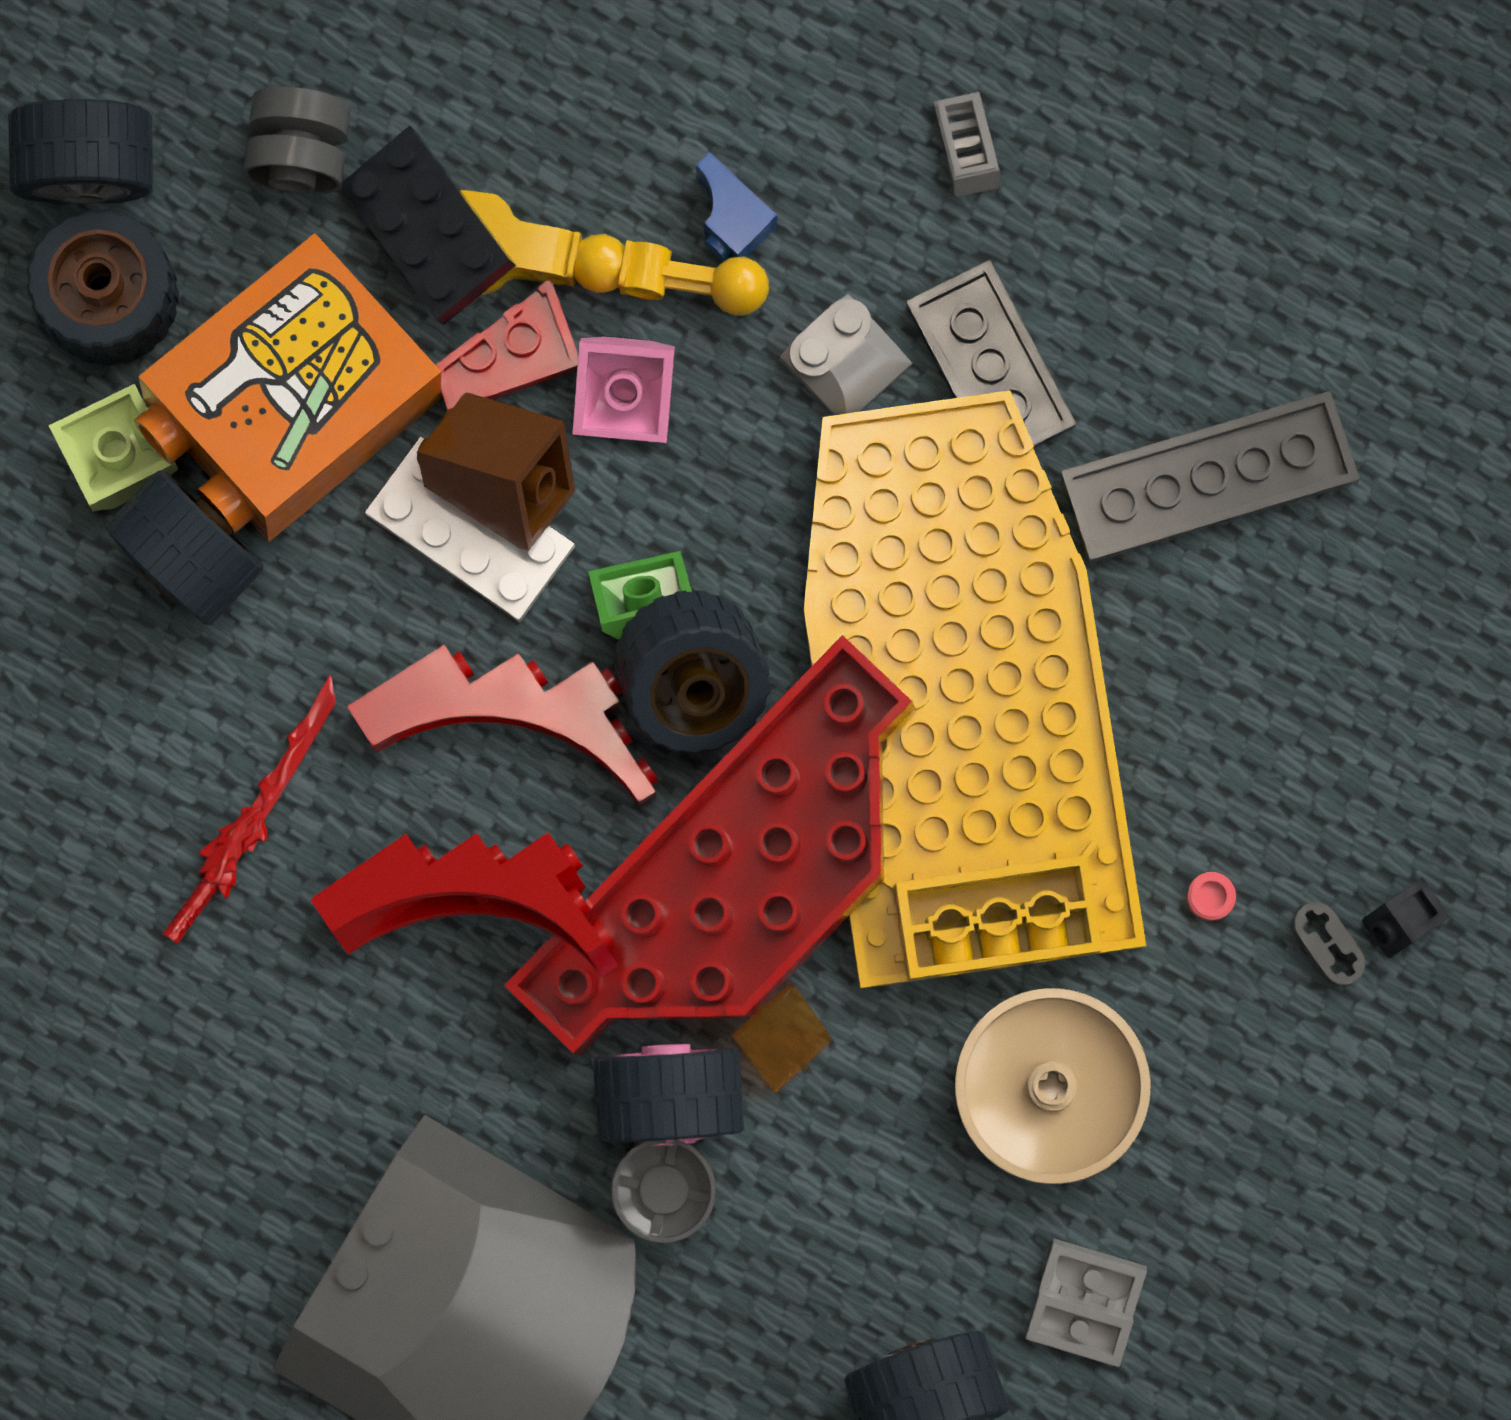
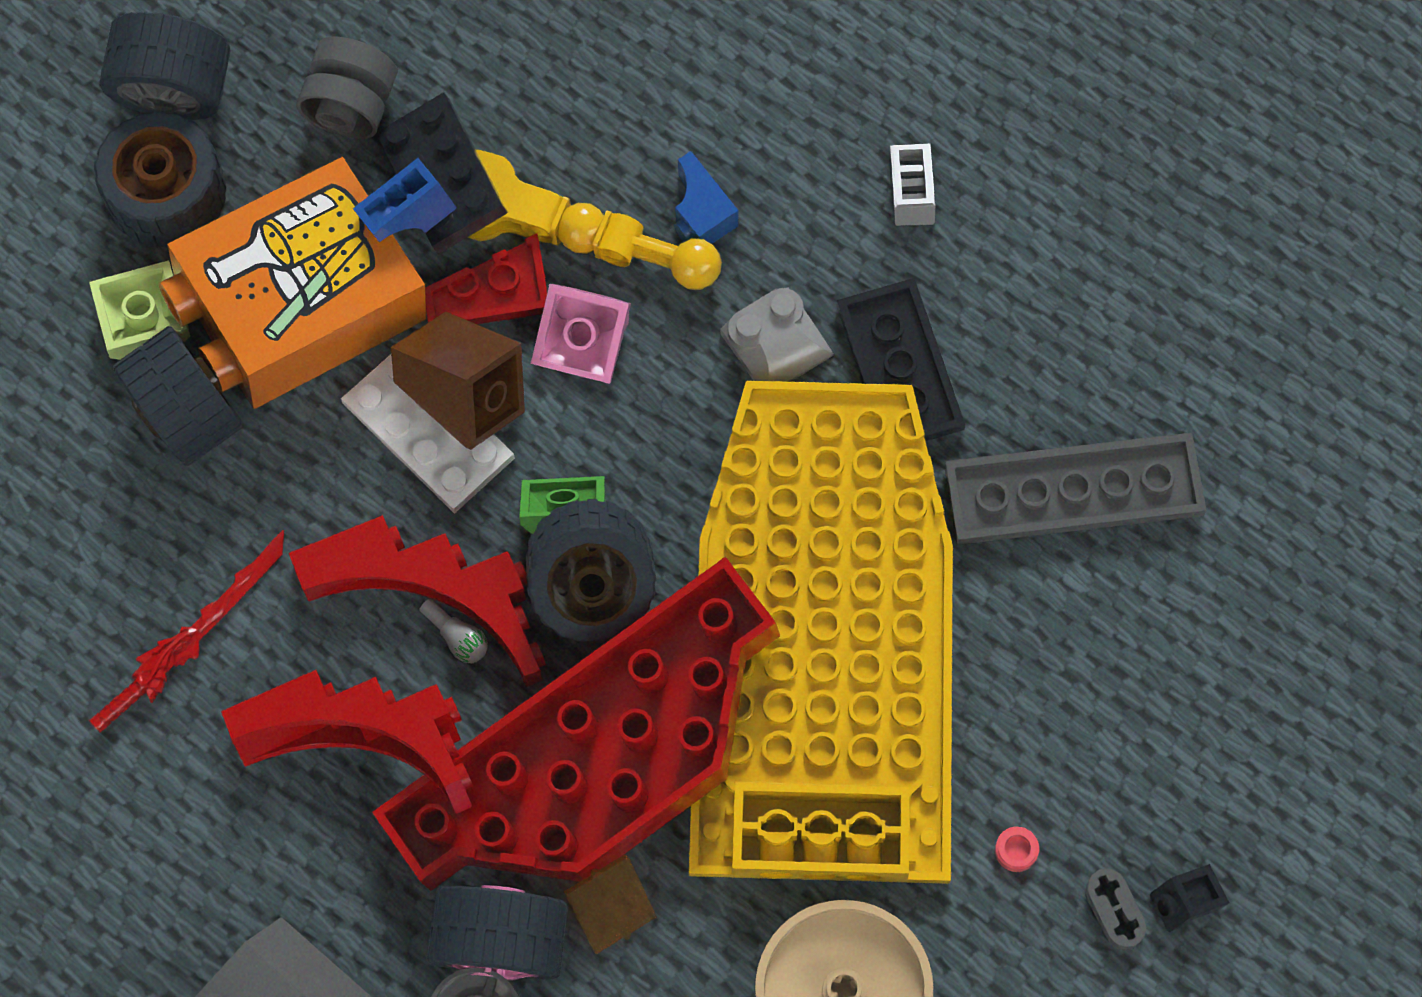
camera: 15 degrees right, 10 degrees down
none -> blue arch [353,158,457,242]
none -> light grey piece [419,599,488,664]

